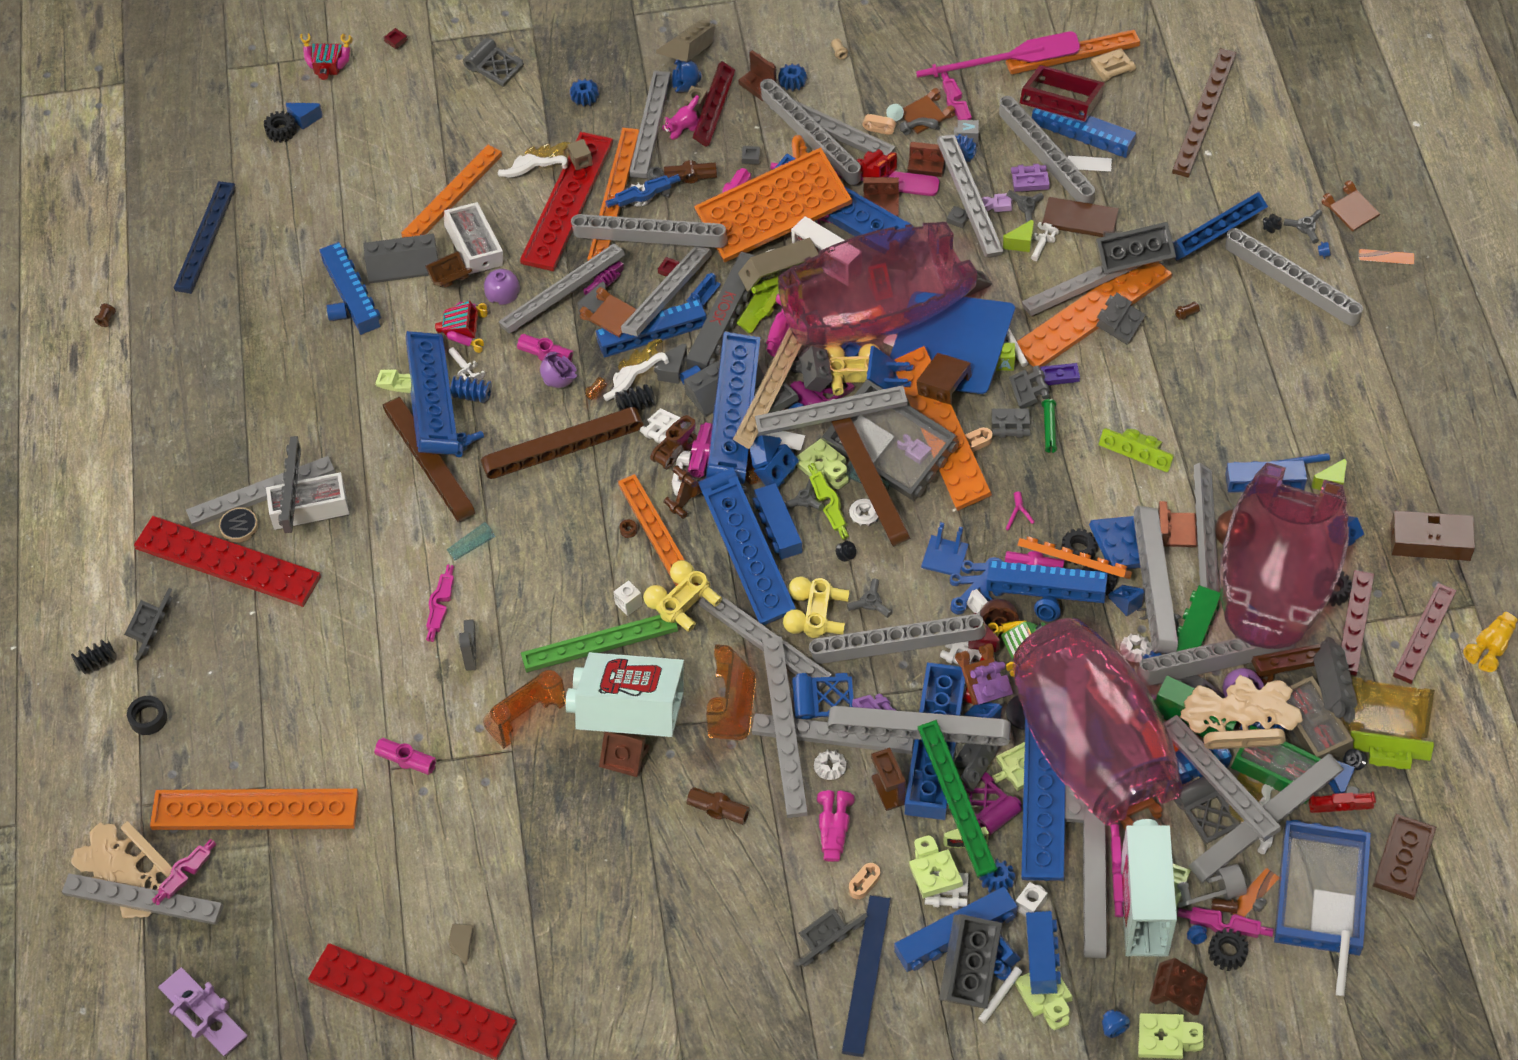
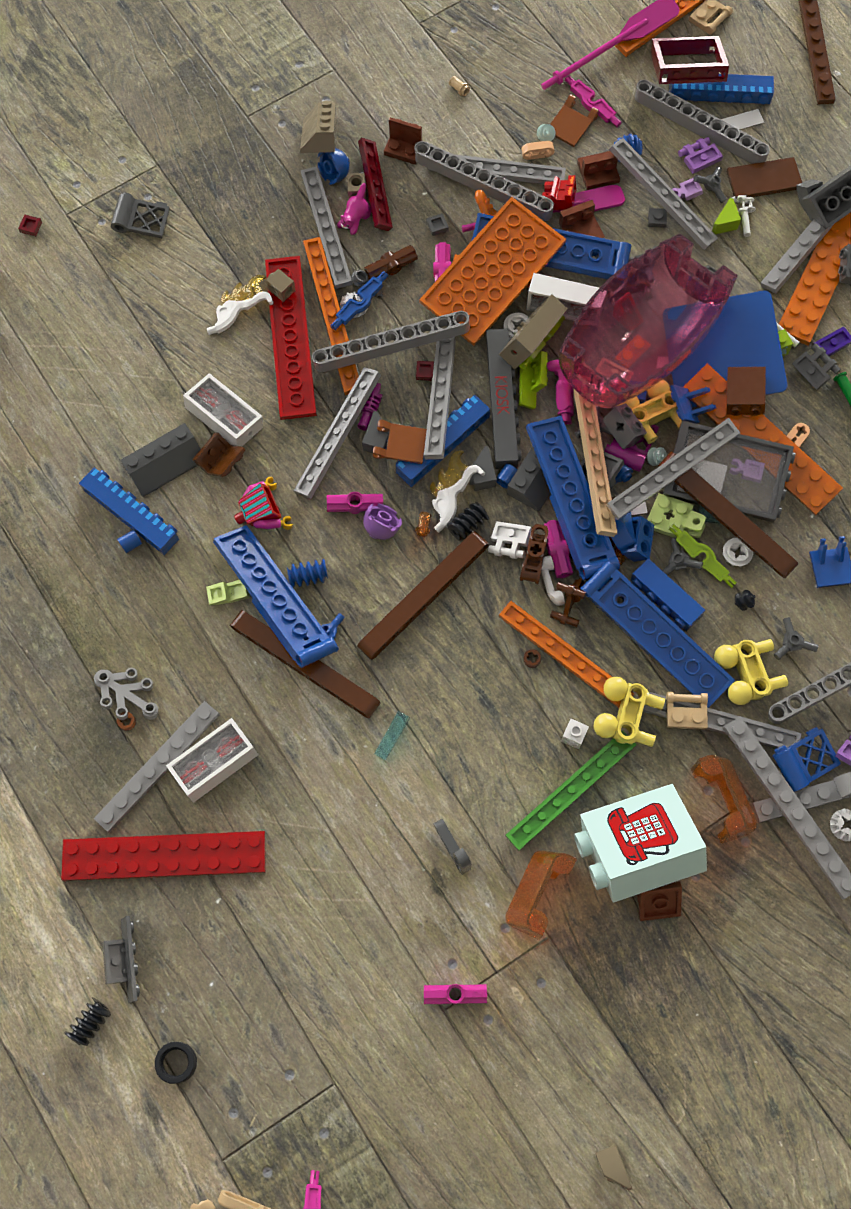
camera: 25 degrees left, 15 degrees up
orange plate [150,789,359,830] -> none
tile [219,508,258,542] -> none
dark grey plate [278,436,301,533] -> none
orange plate [401,145,502,238] -> none
dark pink piece [426,564,455,642] -> none
white piece [449,347,486,382] -> none
medium lavender cylinder [484,269,520,305] -> none
blue gear [570,78,599,107] -> none
blue hinge [686,273,721,307] -> none
reddish brown piece [686,787,750,825] -> none
blue gear [778,63,807,91] -> none
dark grey piece [899,118,940,135] -> none
light grey brick [954,120,979,145] -> none
dark grey plate [991,409,1030,438] -> none
none -> light grey plant [94,668,159,720]
none -> dark orange bush [117,712,136,731]
none -> tan plate [666,692,708,730]

